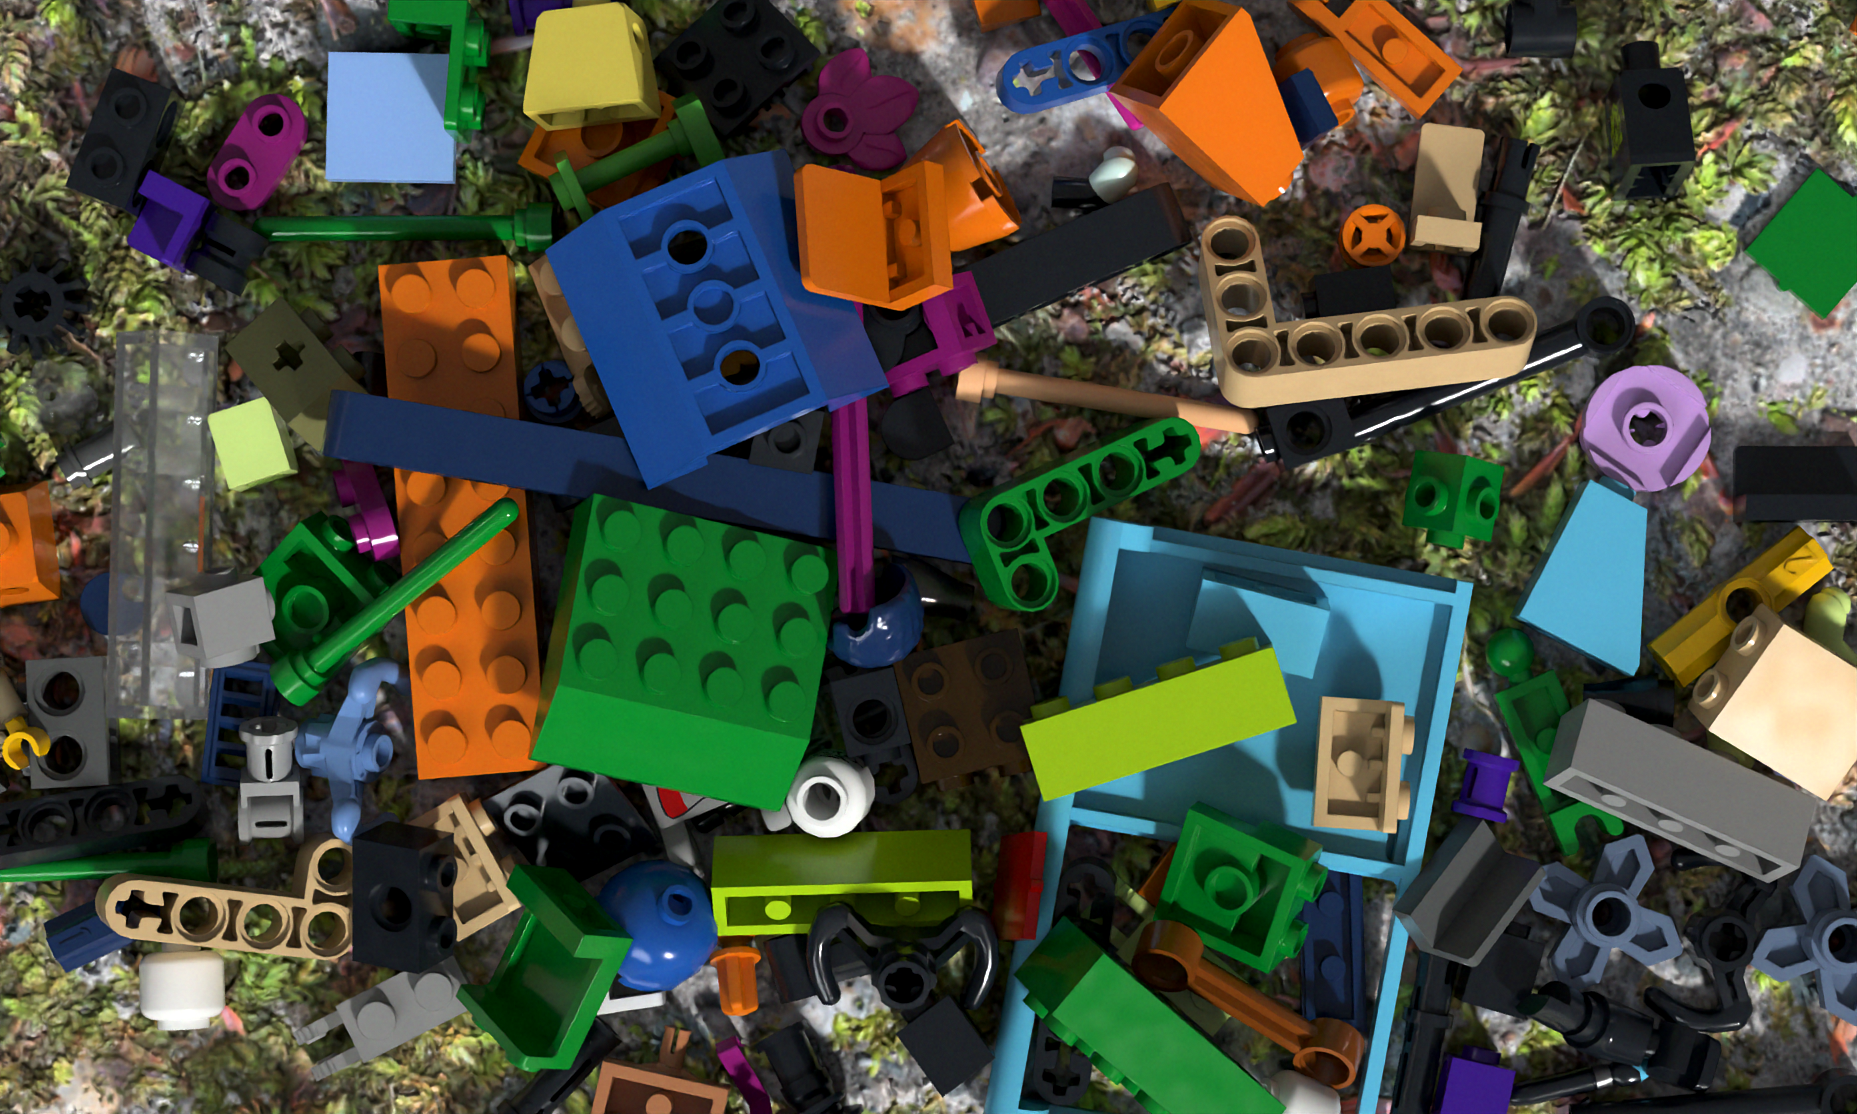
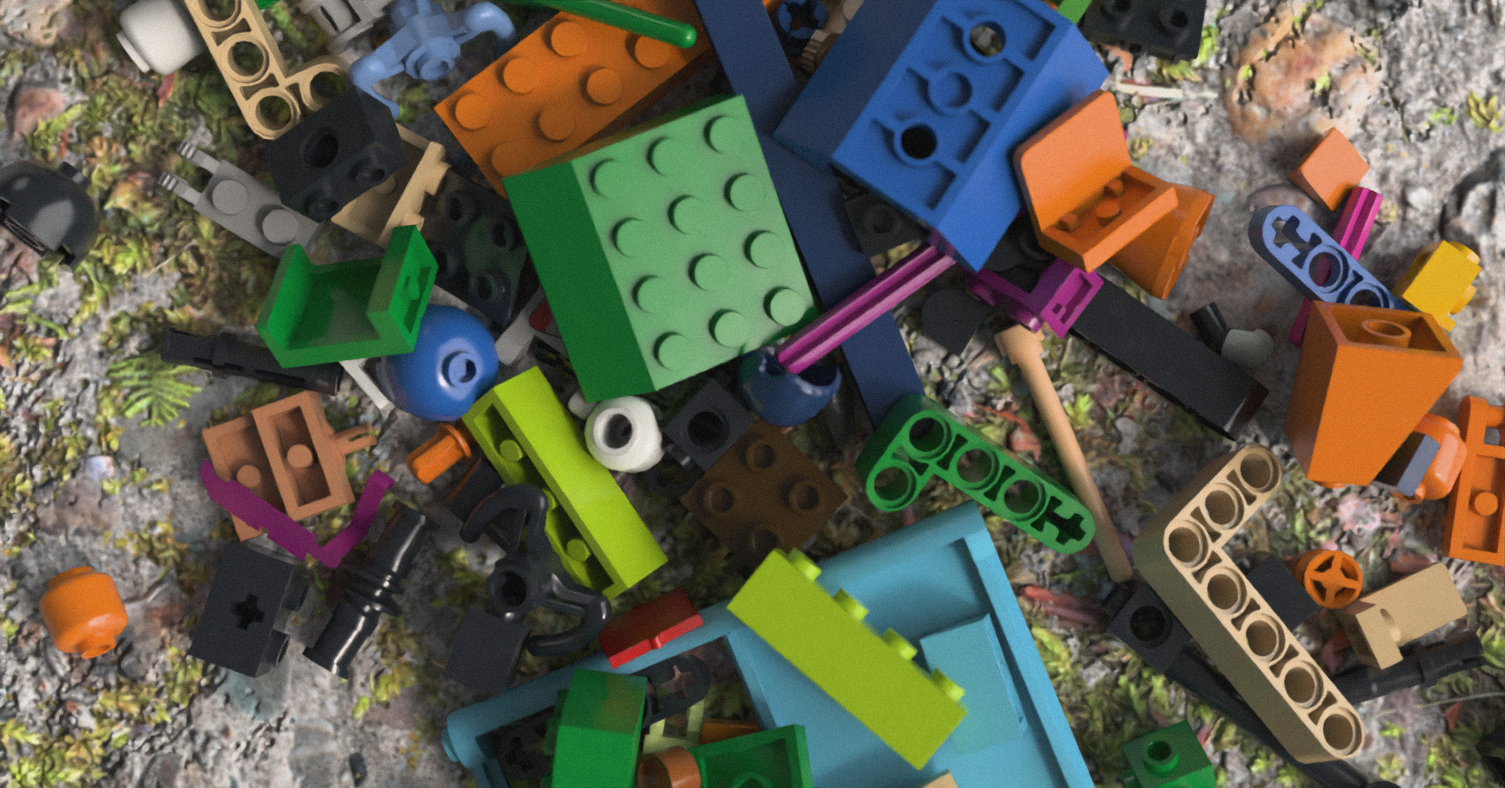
camera: 55 degrees right, 0 degrees up
dark pink plate [800,48,919,171] -> none

